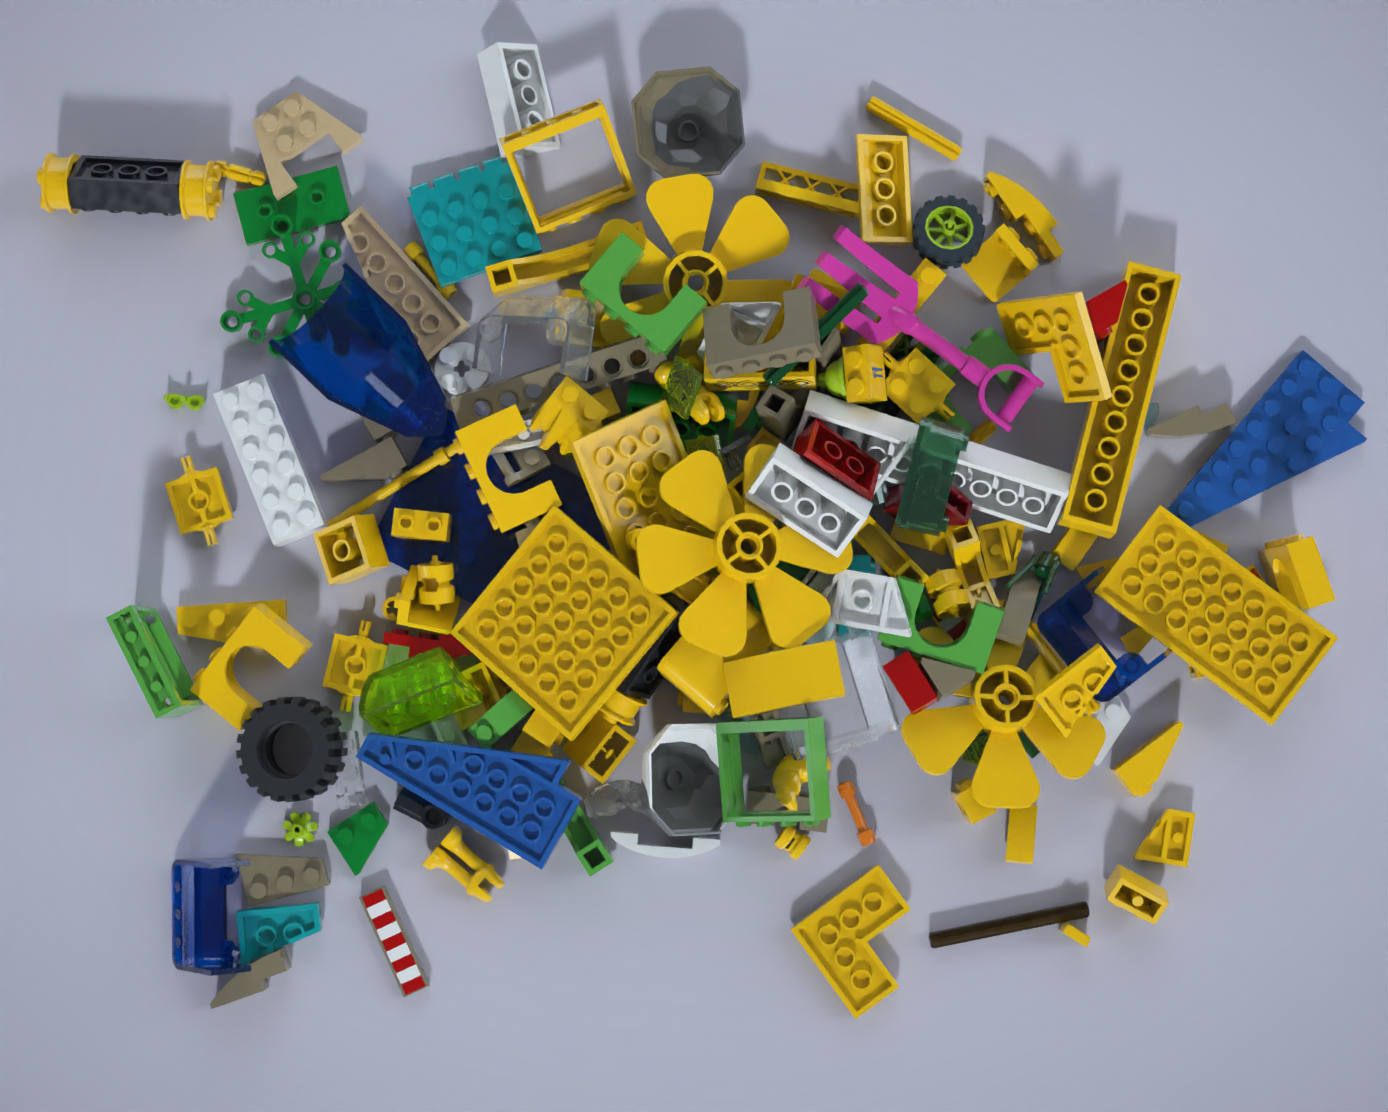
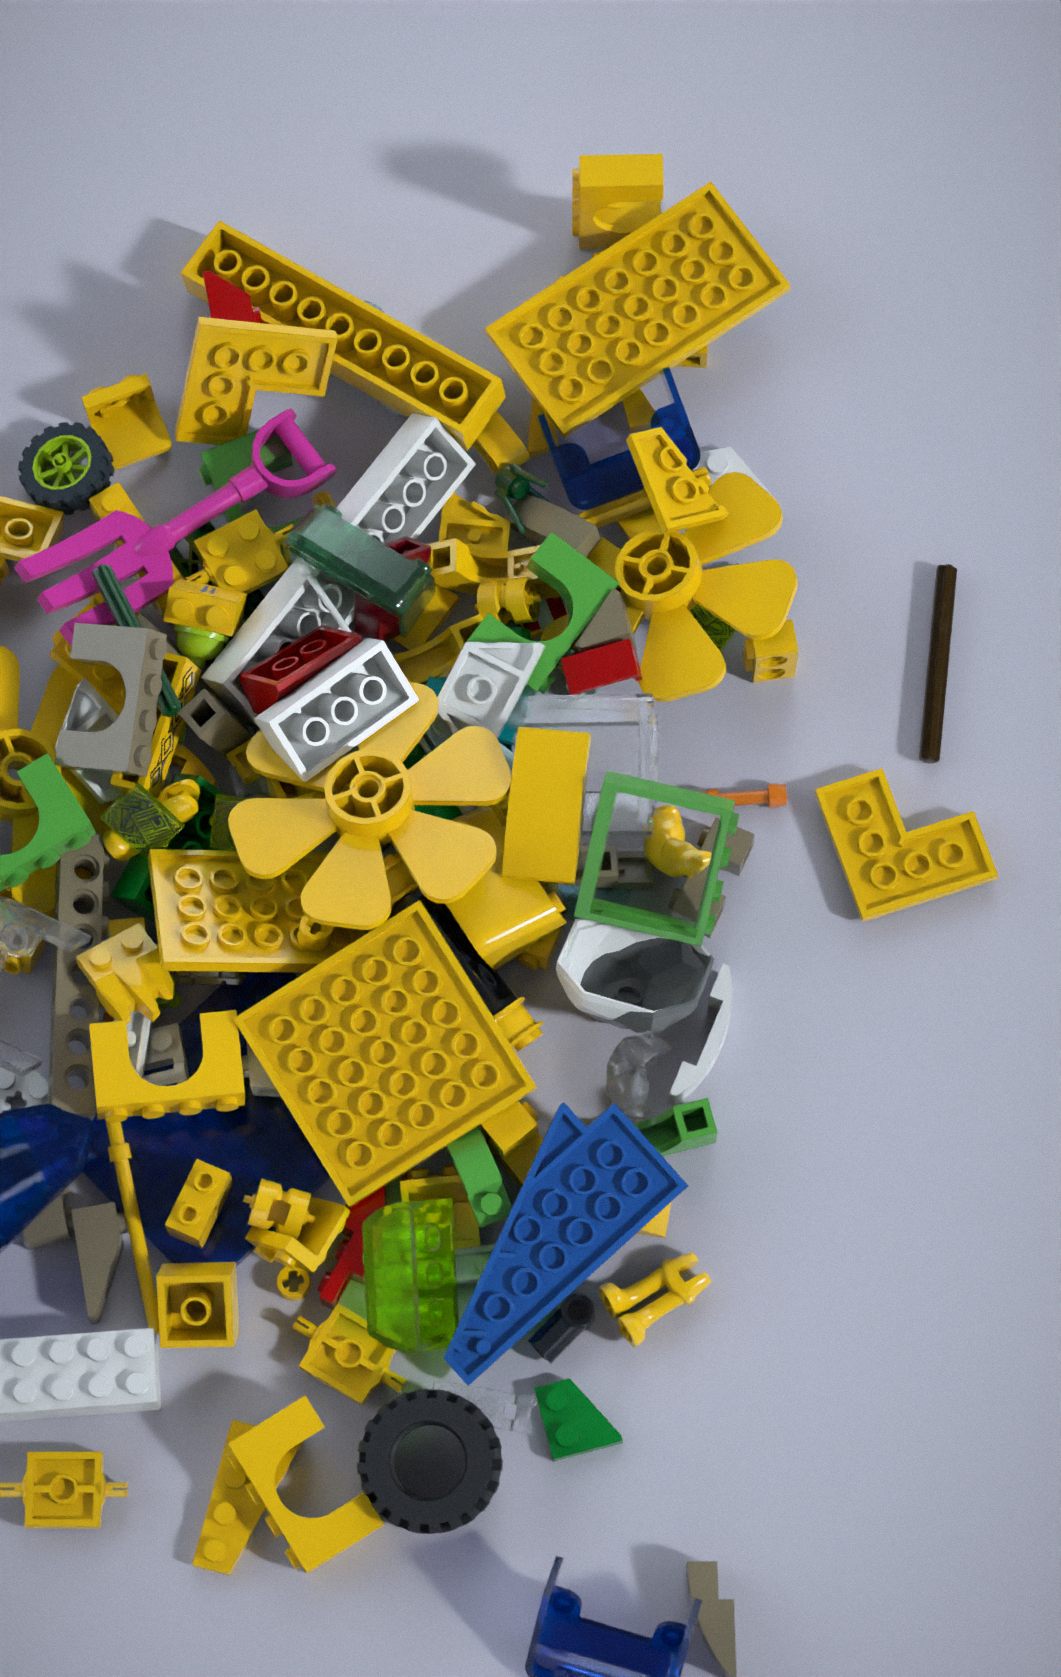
camera: 70 degrees left, 15 degrees down
bright green window [106,605,204,719] -> none
dark tan wing [236,853,330,907] -> none
teal wing [236,901,322,966] -> none
lime plant [283,812,318,846] -> none
tile [359,885,430,997] -> none
yellow slope [561,710,637,784] -> none
green plate [742,403,762,435] -> none
yellow wheel [774,826,811,861] -> none
yellow slope [983,172,1064,263] -> none
yellow slope [1005,805,1038,864] -> none
yellow tile [1058,922,1091,947] -> none
yellow brick [1104,864,1169,925] -> none
yellow slope [1110,720,1184,797] -> none
yellow wing [1133,808,1196,867] -> none
dark tan slope [1144,403,1237,439] -> none
blue wing [1166,350,1367,527] -> none

